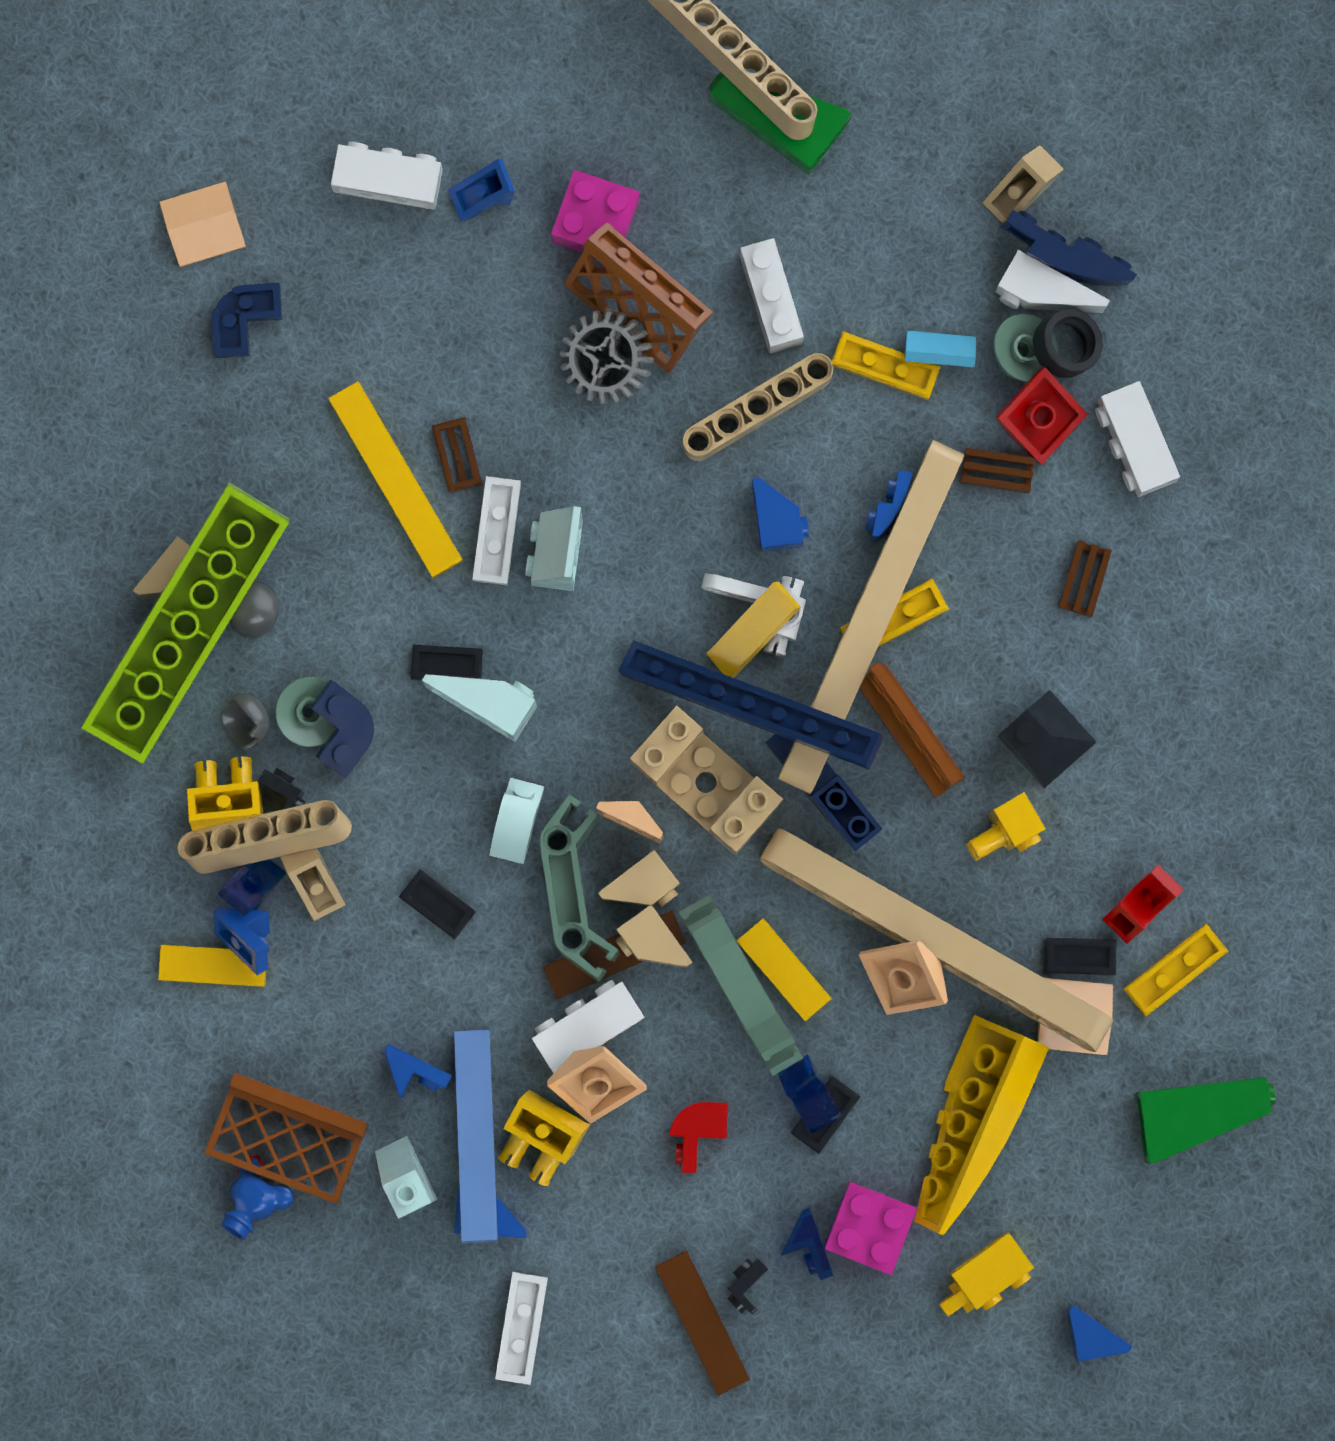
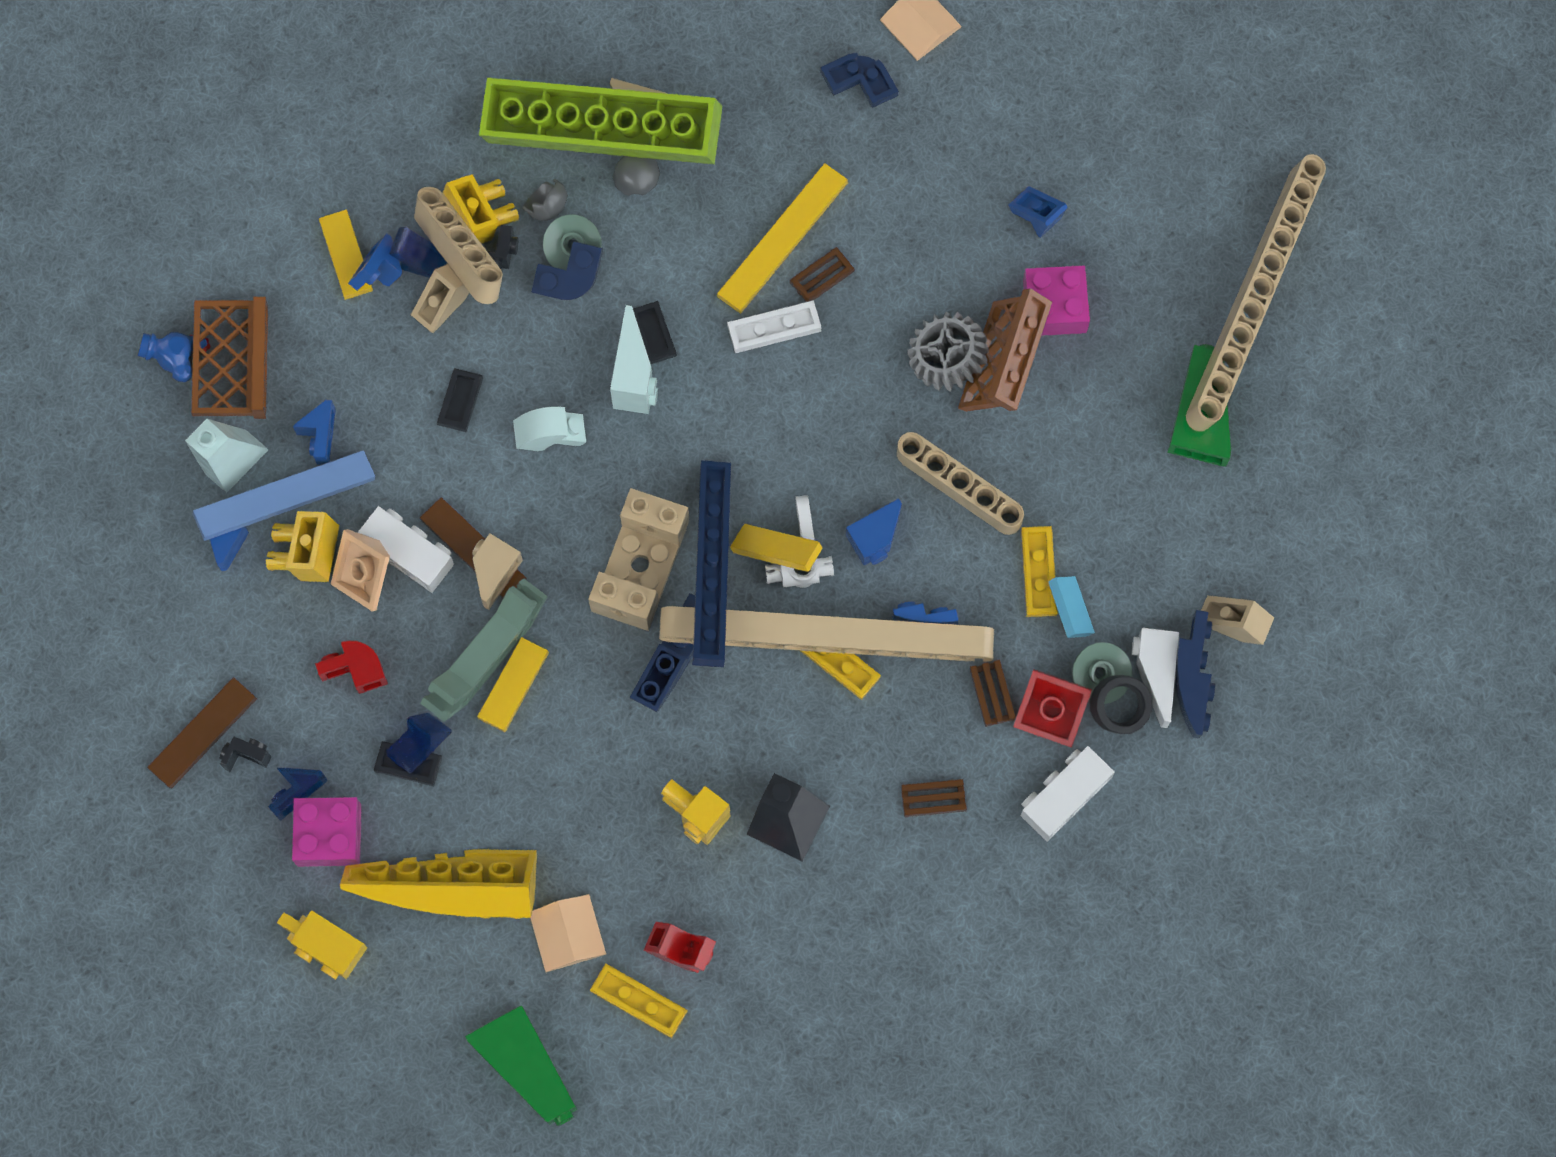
camera: 70 degrees right, 10 degrees down
white brick [331,142,443,210] -> none
white plate [495,1272,548,1385] -> none
light aqua slope [525,506,583,591] -> none
sand green piece [540,794,620,982] -> none
light nougat slope [596,801,663,844] -> none
tan slope [598,850,680,907] -> none
white brick [740,238,804,354] -> none
tan beam [759,829,1113,1052] -> none
dark orange fence [859,662,965,798] -> none
light nougat slope [859,940,948,1015] -> none
black tile [1044,938,1117,975] -> none
blue slope [1066,1304,1133,1361] -> none

